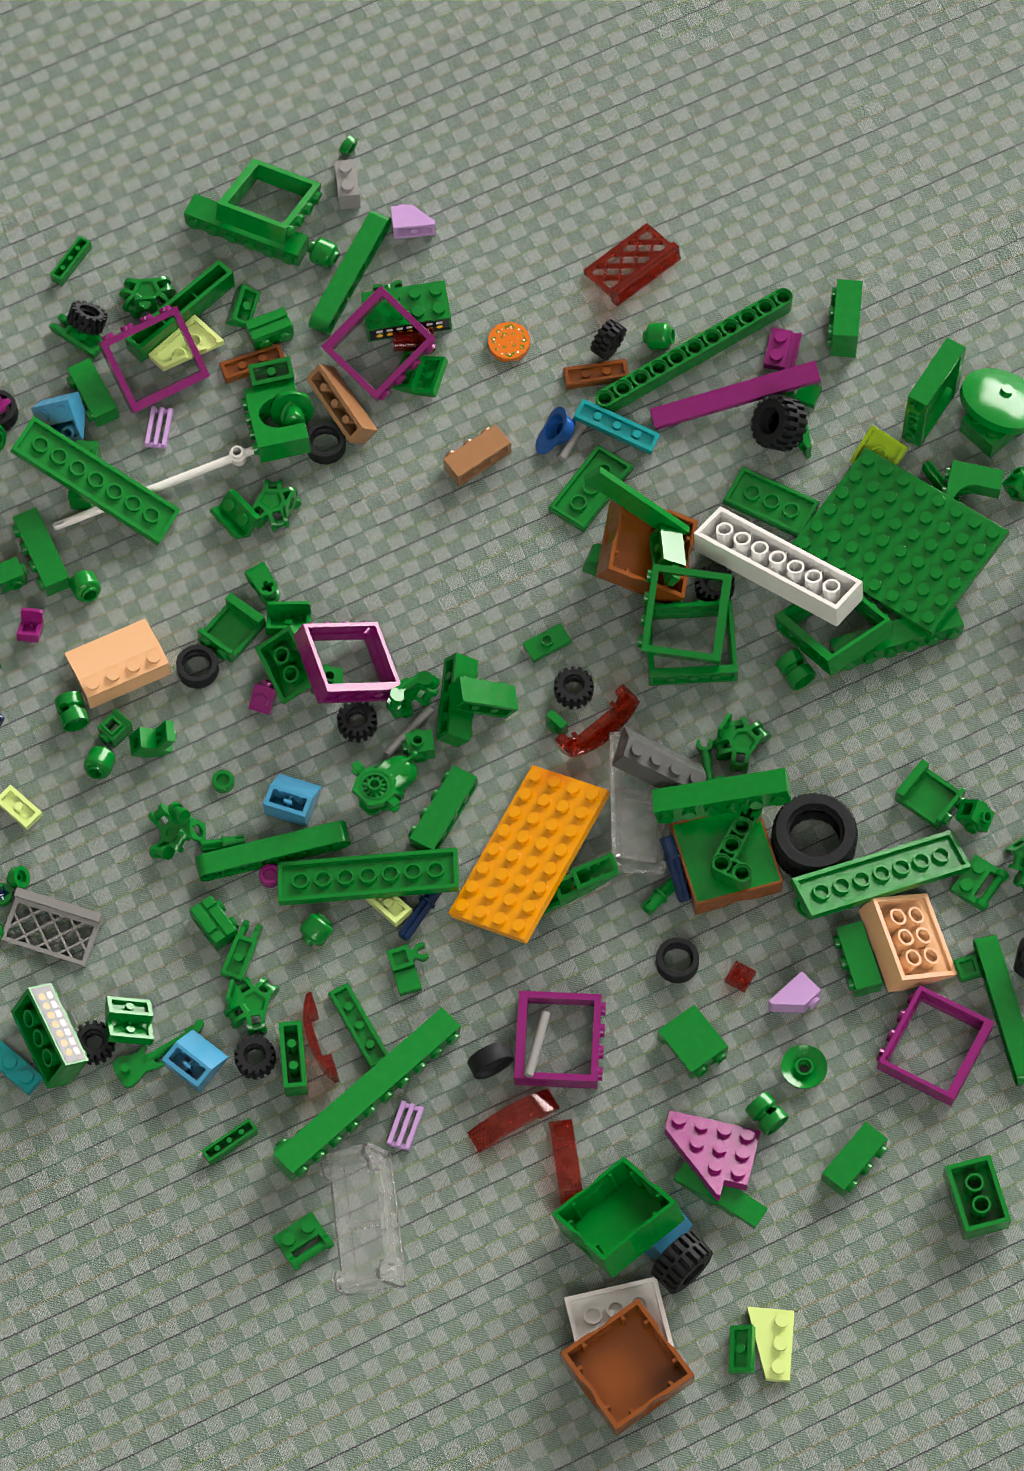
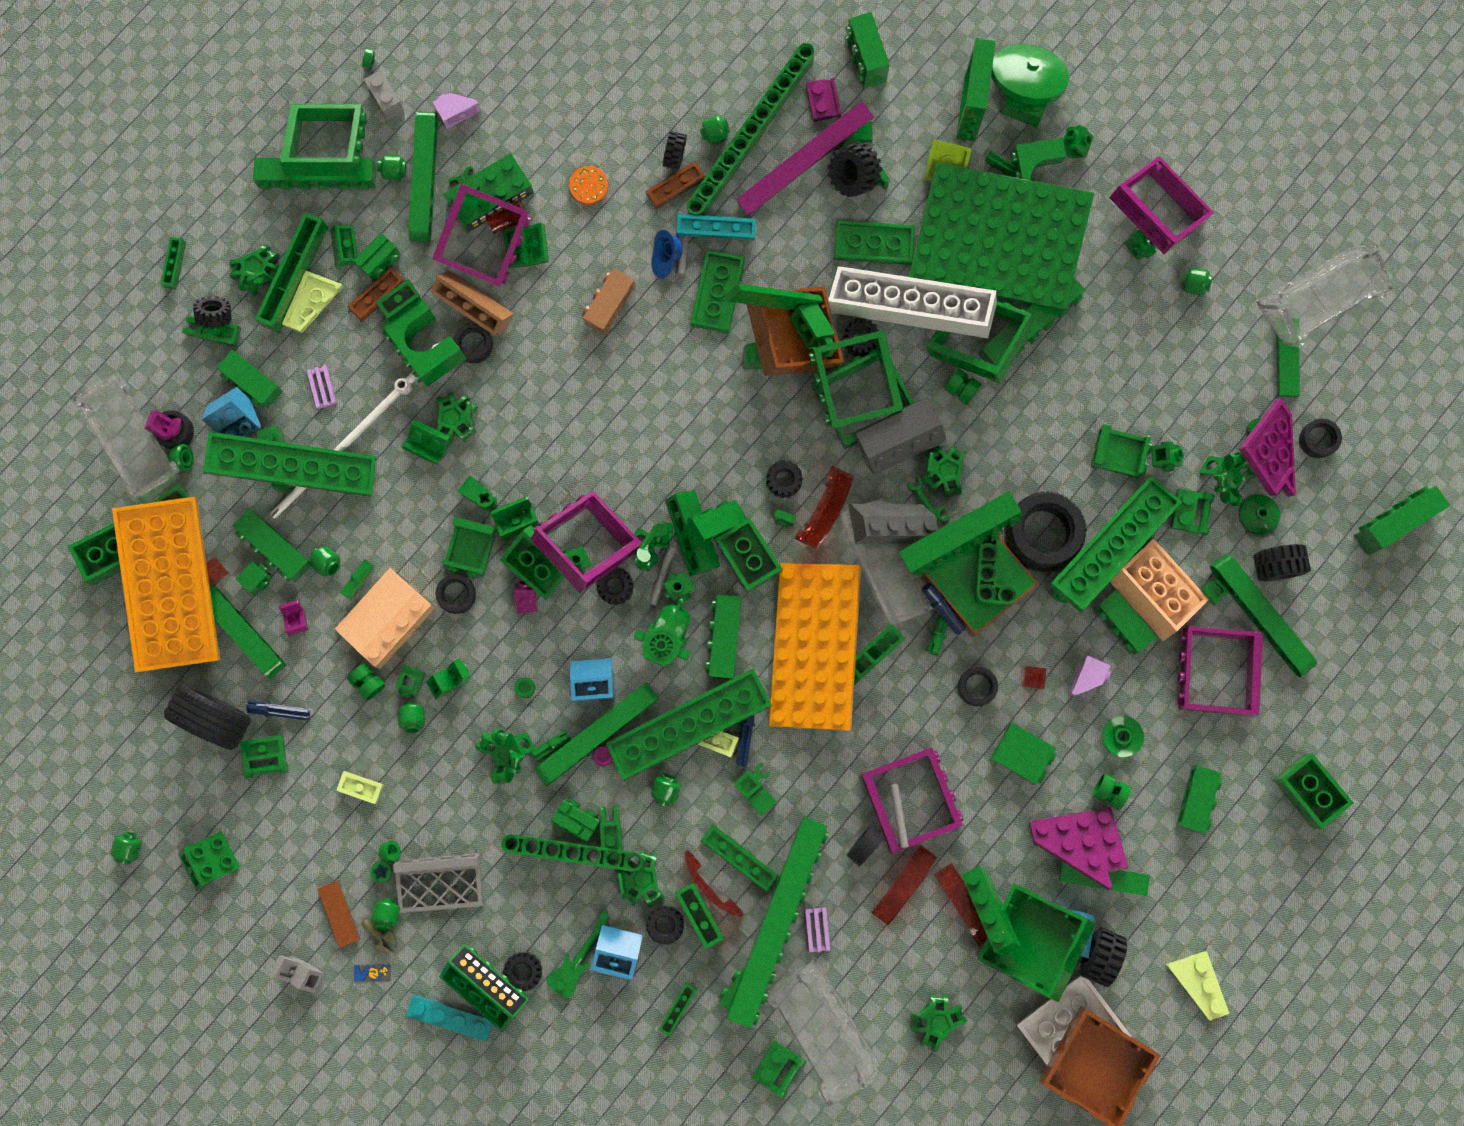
camera: 25 degrees left, 15 degrees up
magenta window [97,304,210,413] -> none
green slope [105,996,154,1045] -> none
green plate [270,391,313,427] -> none
green plate [522,623,572,663] -> none
clear red fence [583,223,681,307] -> none
green plate [728,1324,756,1375] -> none
none -> green pin [340,559,375,600]
none -> green beam [501,834,646,872]
none -> green brick [715,518,782,594]
none -> dark grey slope [855,398,947,475]
none -> green piece [910,994,967,1052]
none -> green brick [962,866,1021,957]

